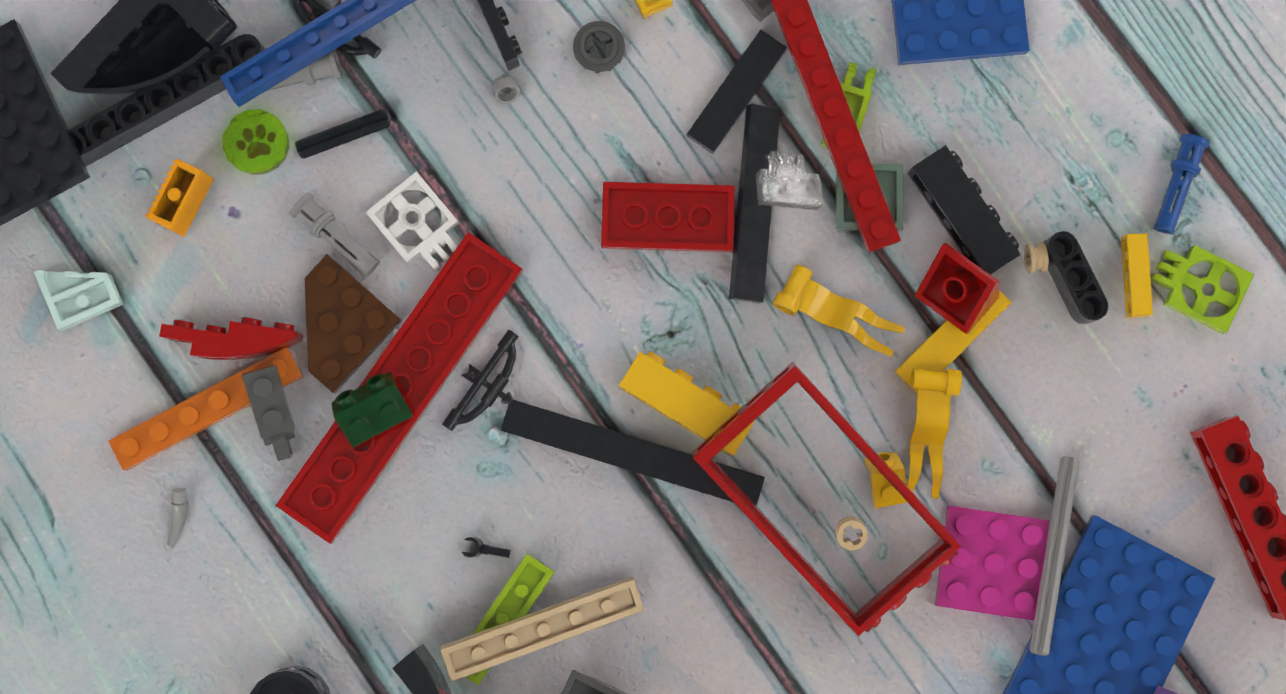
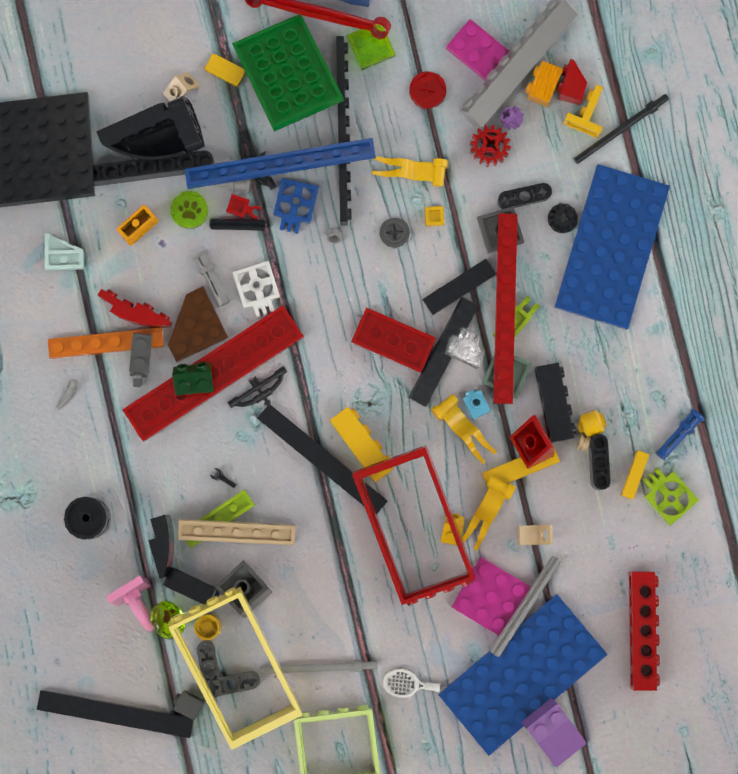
camera: 25 degrees right, 0 degrees up
tan bush [835,516,868,551] -> none
none -> red plate [226,194,262,219]
none -> blue piece [273,178,319,234]
none -> medium azure brick [462,389,491,420]
none -> tan bracket [517,525,553,545]
none -> yellow head [577,410,607,437]

